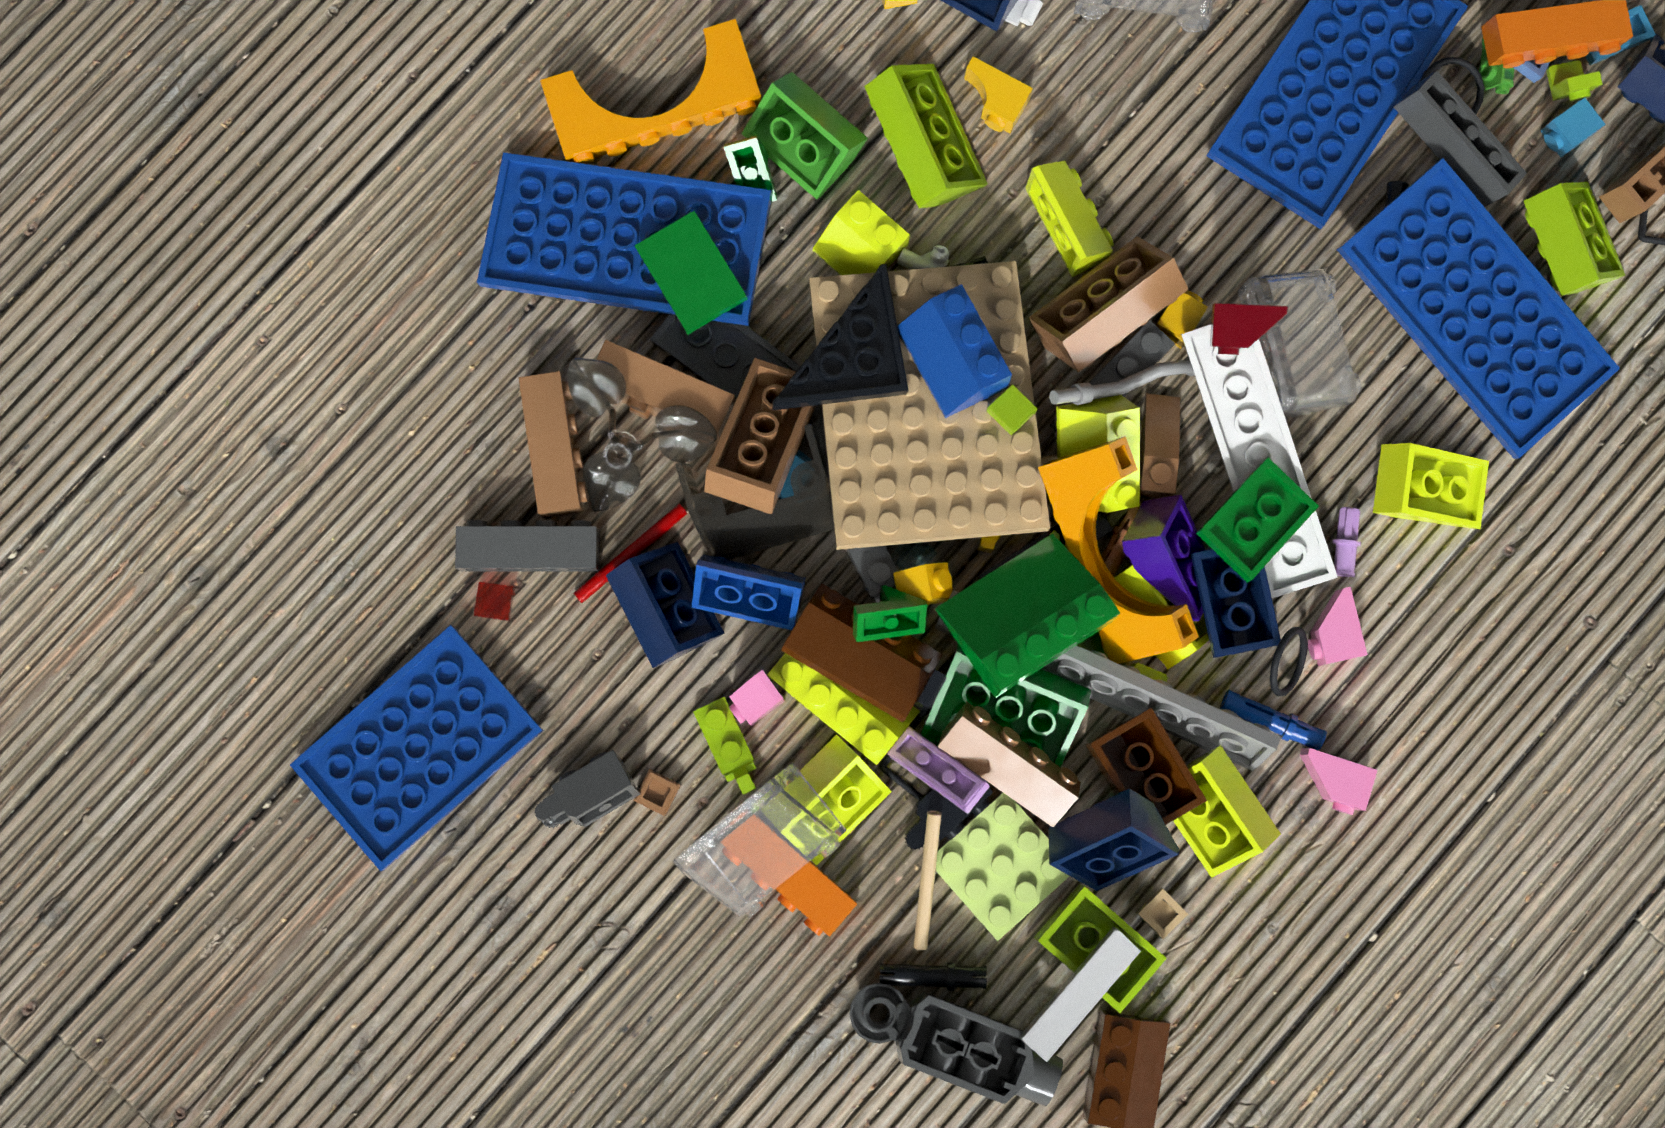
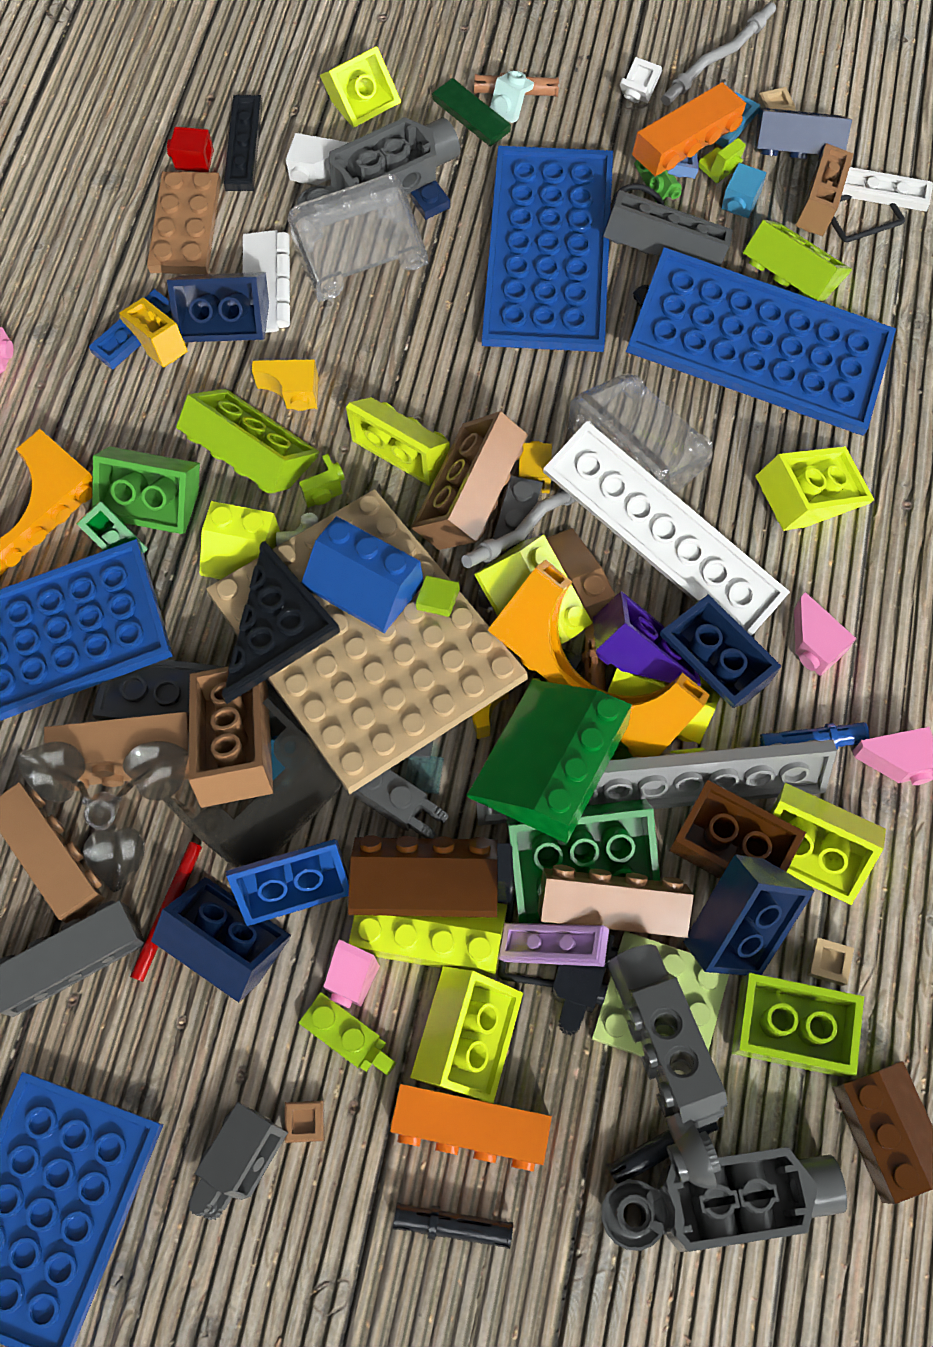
camera: 25 degrees left, 15 degrees down
clear red tile [473,582,515,622] -> none
green tile [634,211,748,334] -> none
clear windscreen [672,763,847,918] -> none
green slope [853,585,927,643] -> none
yellow arch [893,562,953,604] -> none
tan piece [914,811,941,950] -> none
slope [1019,927,1141,1062] -> none
green plate [1196,457,1319,582] -> none
dark red slope [1210,303,1288,355] -> none
black piece [1270,627,1308,697] -> none
lavender axle [1332,507,1361,577] -> none
none -> lime bracket [299,454,345,508]
none -> black pin [393,1203,513,1249]
none -> dark grey brick [608,944,728,1189]

